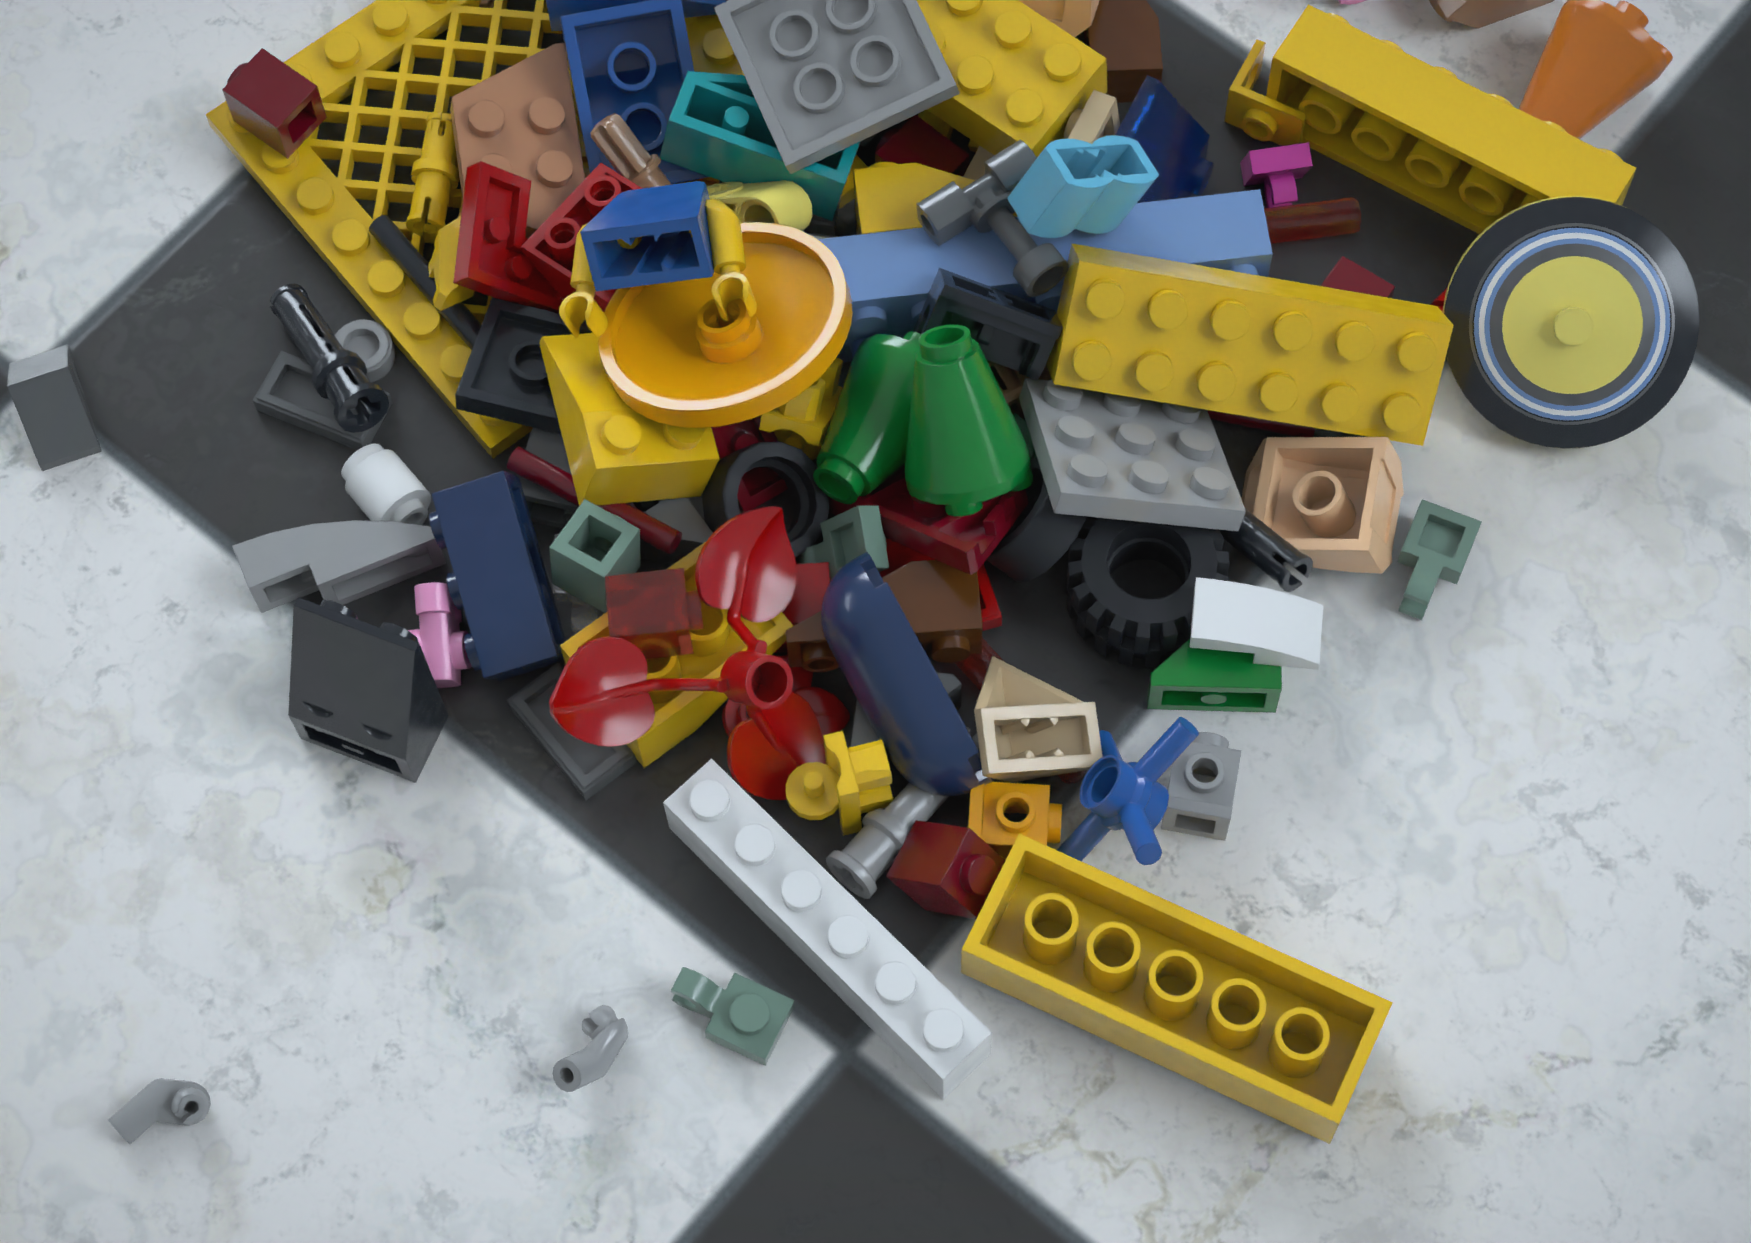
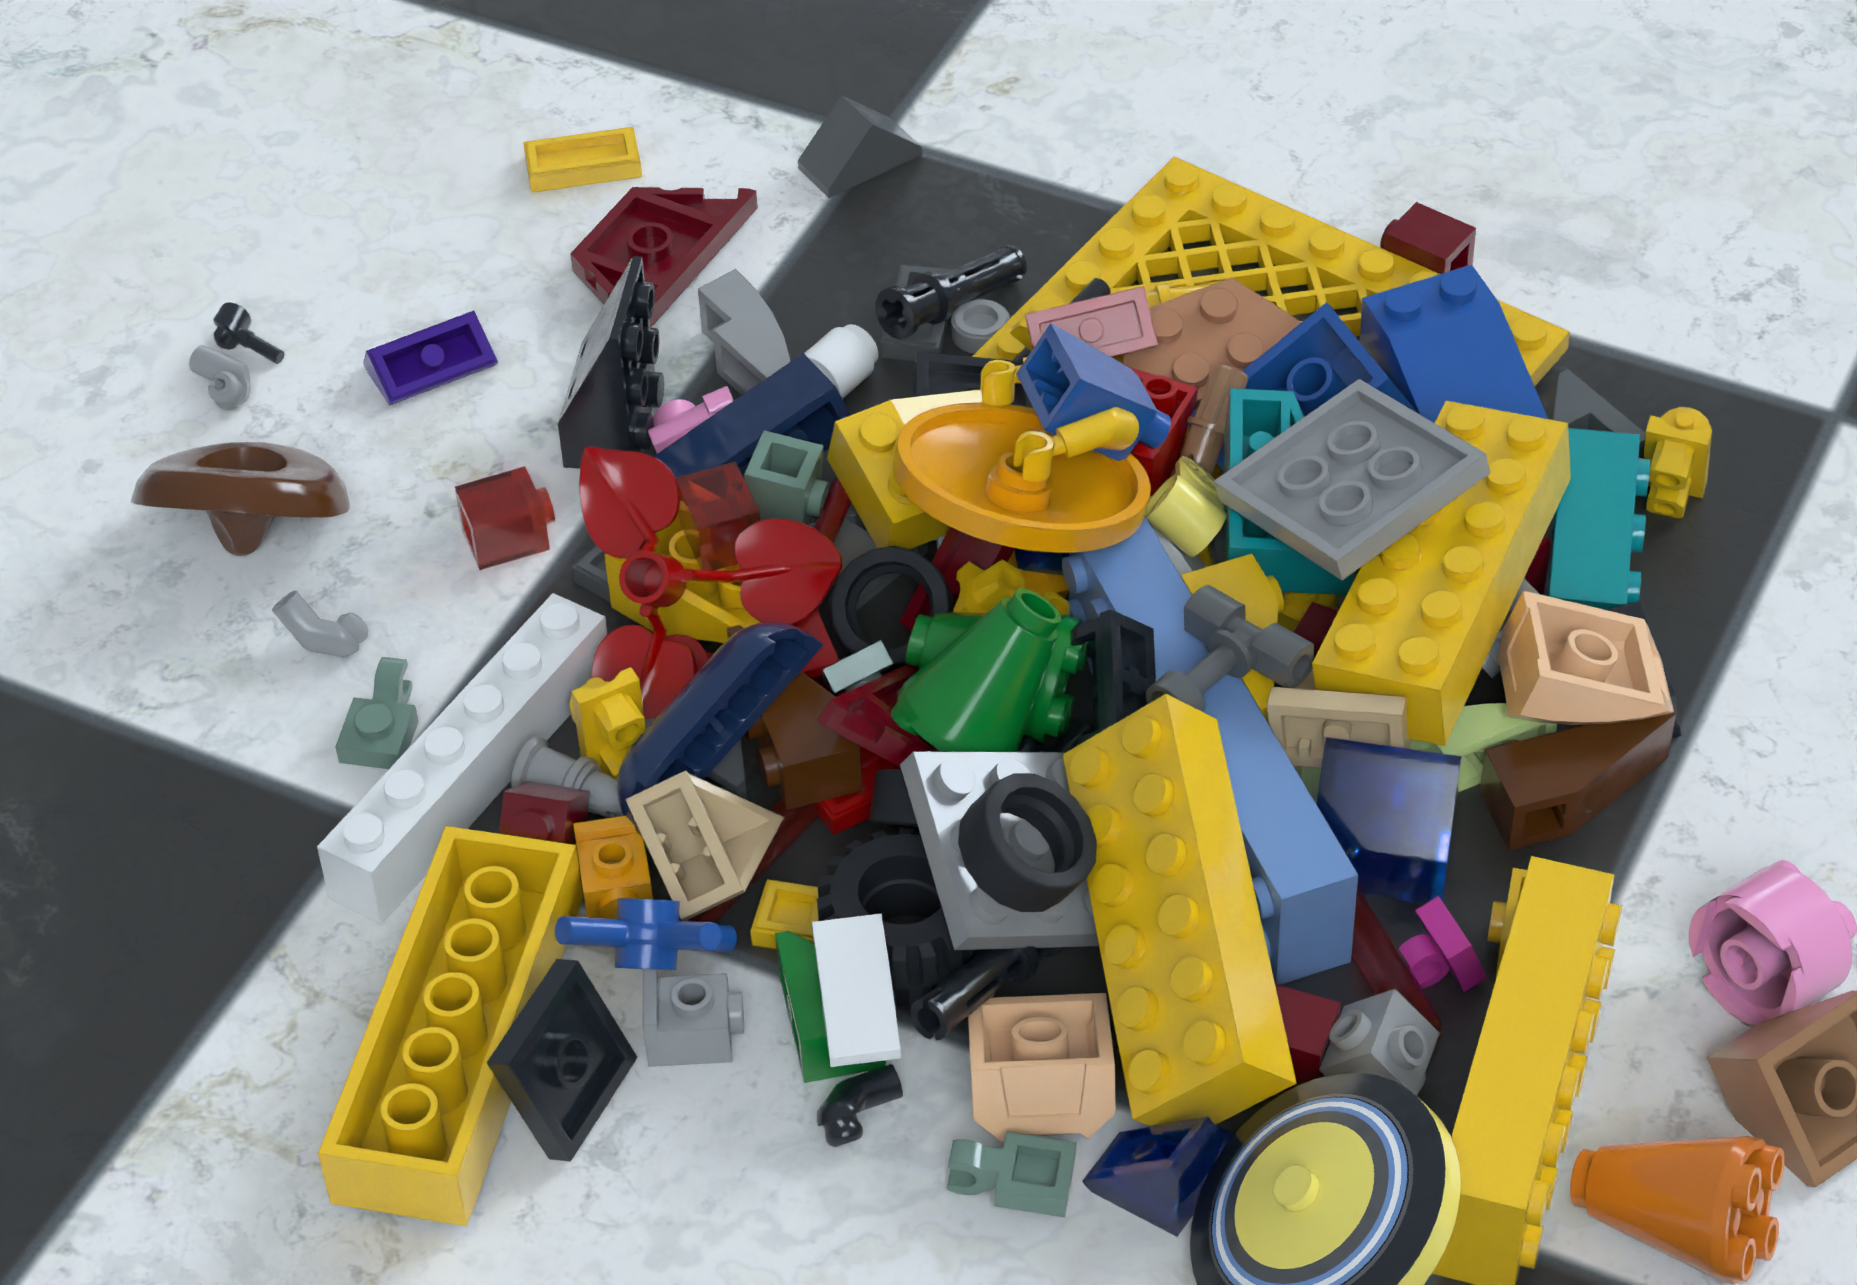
camera: 75 degrees right, 20 degrees down
dark red brick [222,48,327,159] -> none
medium azure brick [1007,135,1159,238] -> none
none -> reddish brown hat [131,442,350,556]
none -> black hand [213,302,285,364]
none -> dark purple slope [363,310,498,406]
none -> clear red brick [454,466,555,570]
none -> black plate [486,959,638,1162]
none -> dark red wing [570,187,758,328]
none -> yellow tile [751,879,818,949]
none -> black arm [816,1064,903,1147]
none -> black tyre [958,773,1097,912]
none -> clear blue slope [1082,1116,1235,1237]
none -> light grey brick [1319,989,1440,1096]

